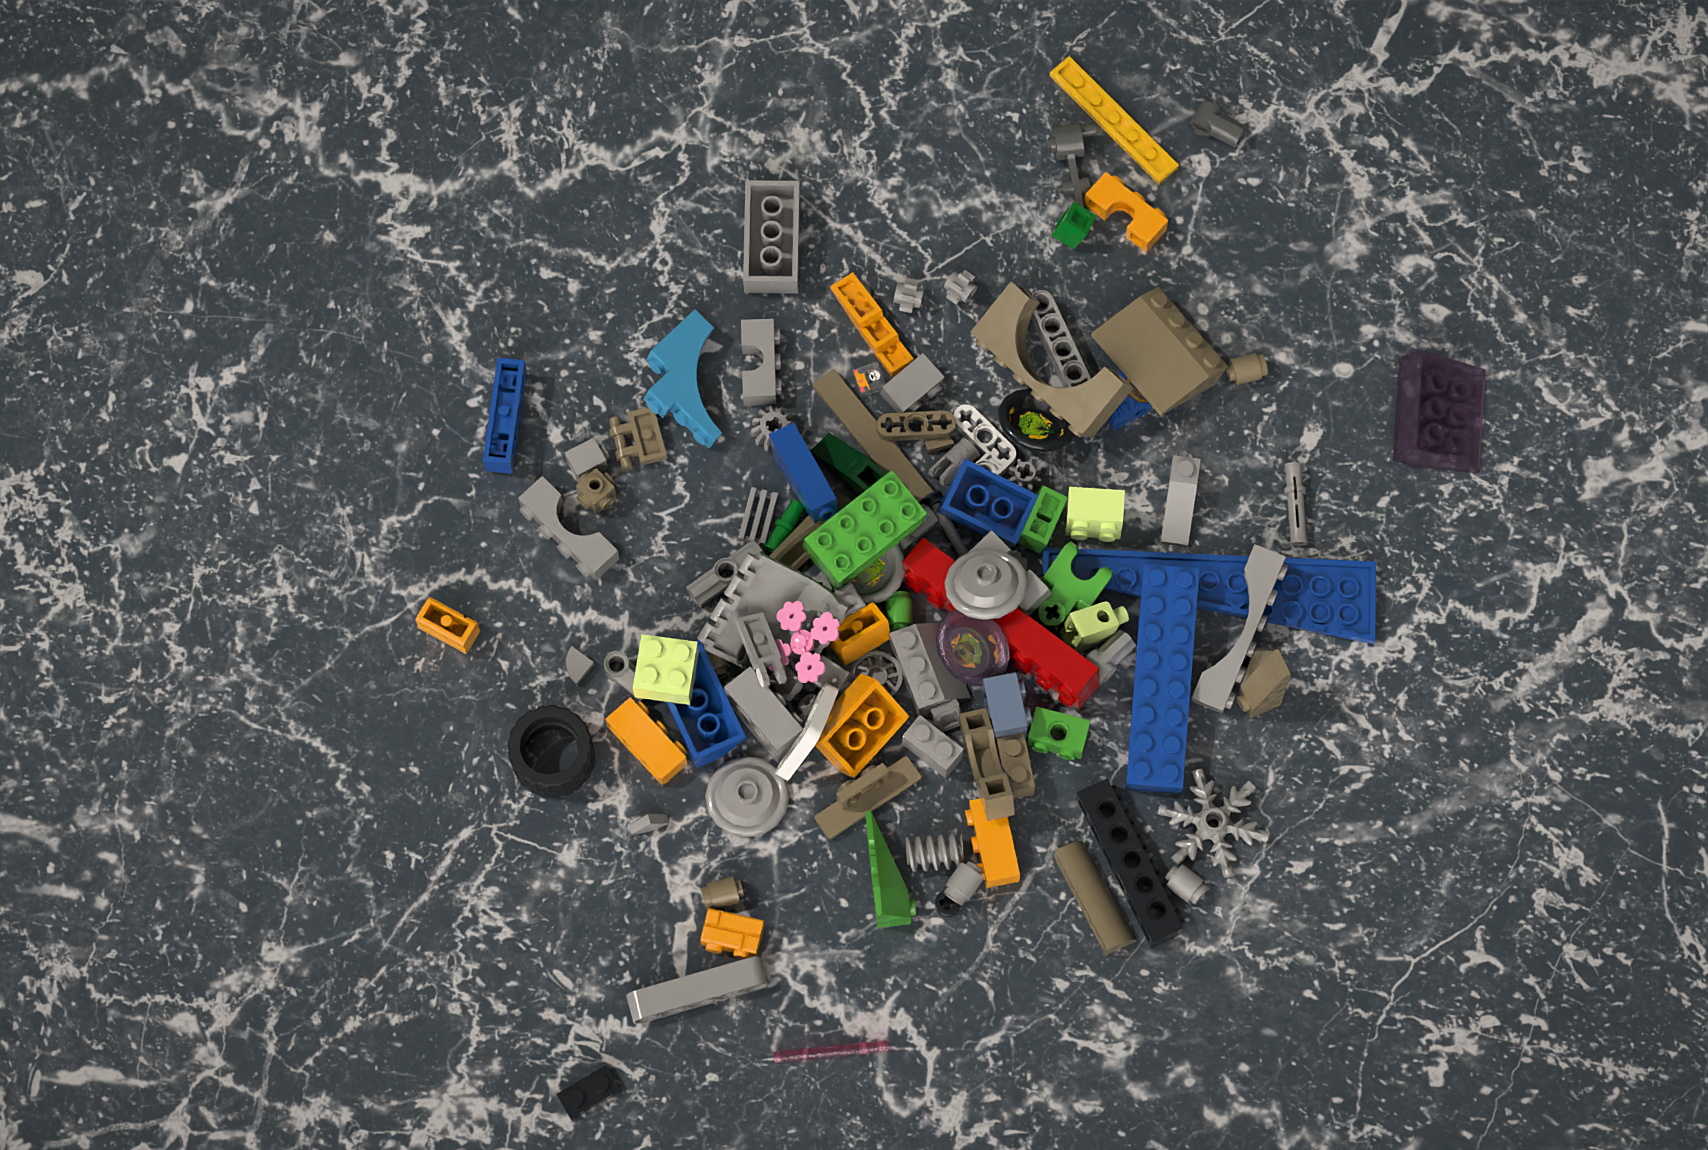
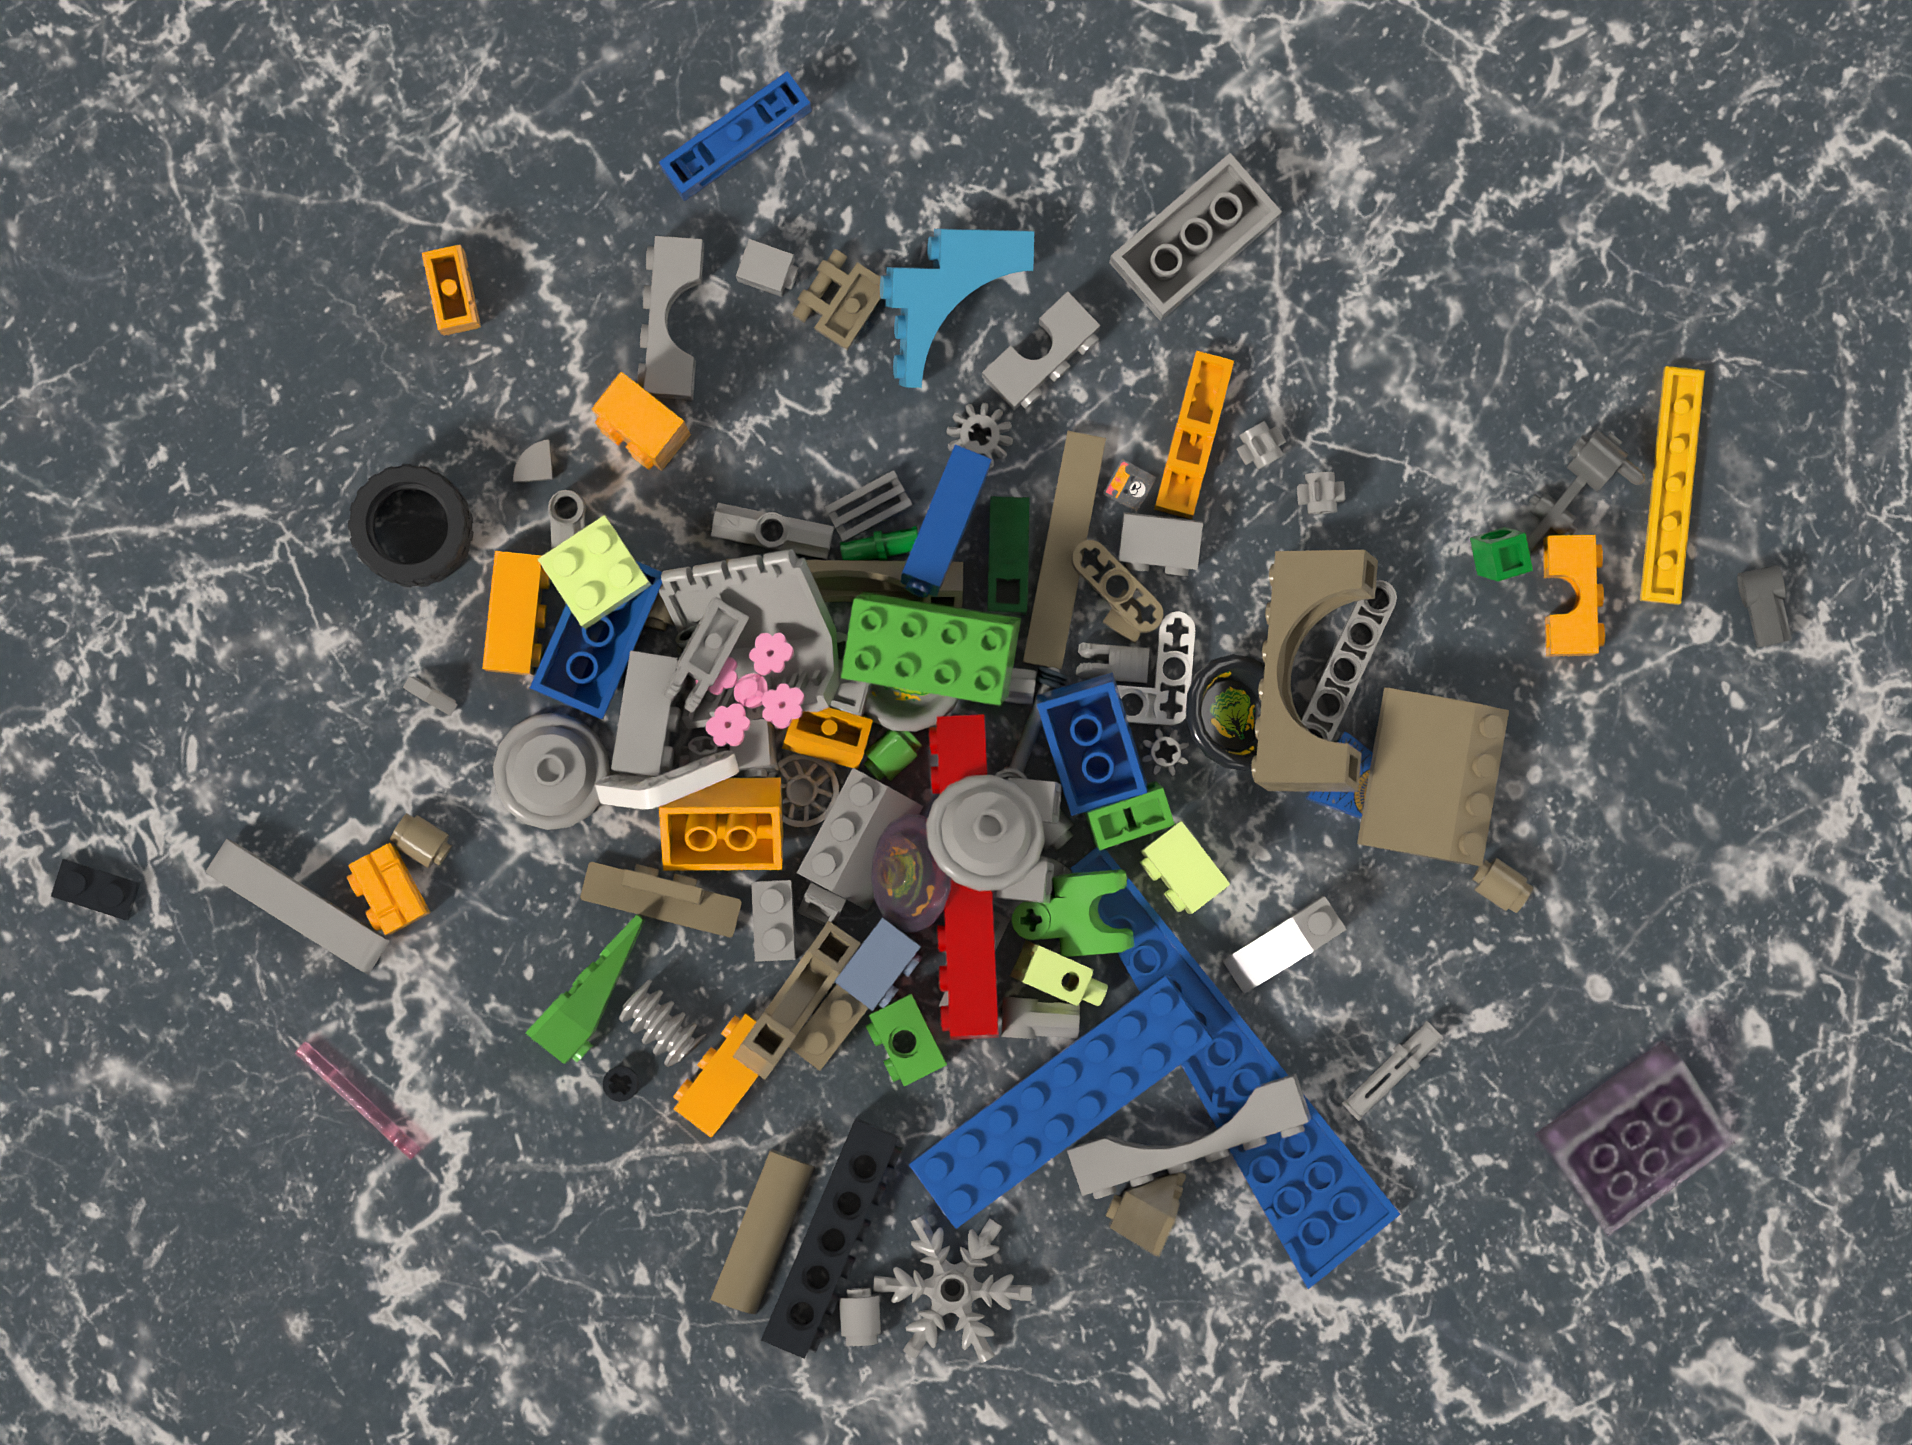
camera: 45 degrees right, 15 degrees up
dark tan brick [576,468,617,515] -> none
light grey brick [944,861,984,905] -> none
none -> light orange brick [591,372,691,471]

